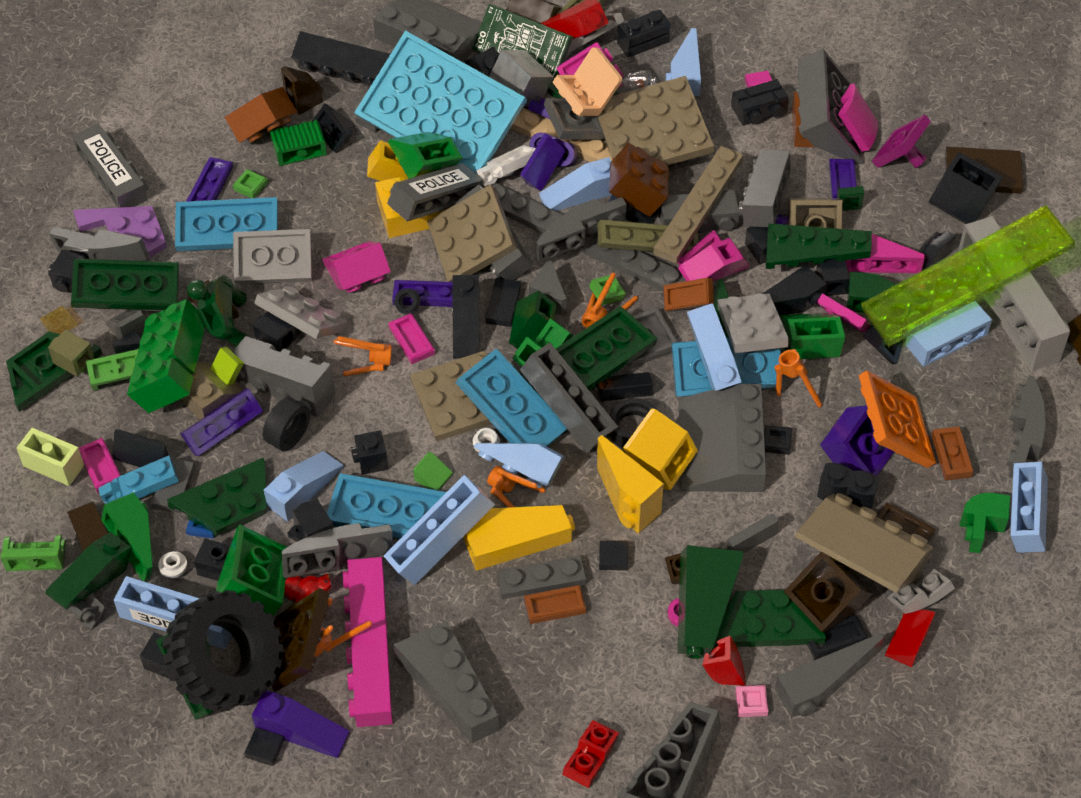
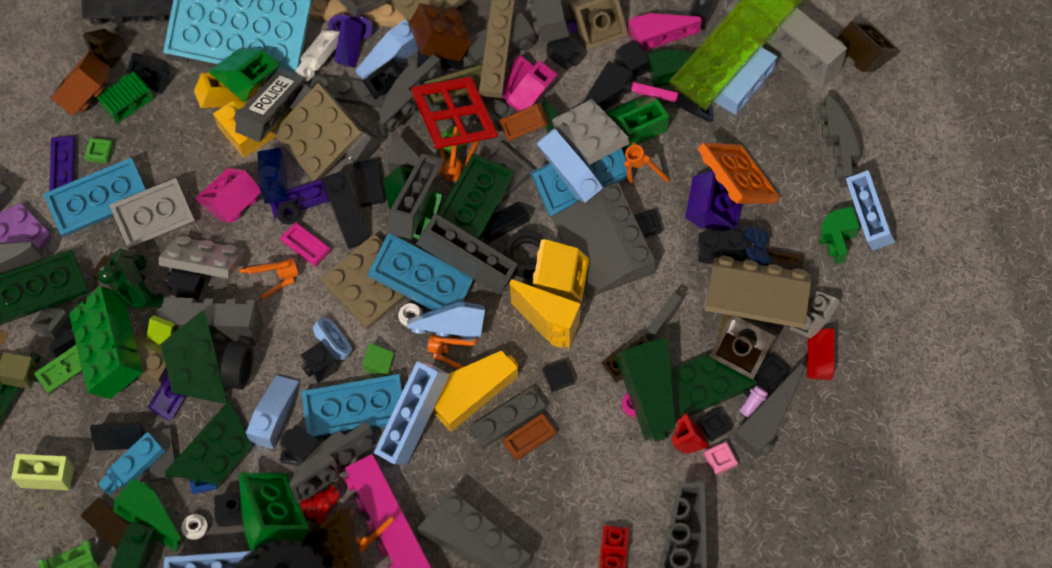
camera: 20 degrees left, 10 degrees up
dark pink tile [78,438,121,493] -> none
dark green wing [766,223,872,269] -> none
dark orange plate [931,426,974,481] -> none
none -> dark green wing [160,310,227,404]
none -> clear blue brick [257,148,288,204]
none -> light blue plate [313,317,352,360]
none -> black slope [362,58,403,99]
none -> dark grey slope [388,154,444,239]
none -> red window [411,77,499,149]
none -> black tile [697,408,733,443]
none -> lavender pin [739,386,768,418]
none -> dark blue piece [744,226,772,265]

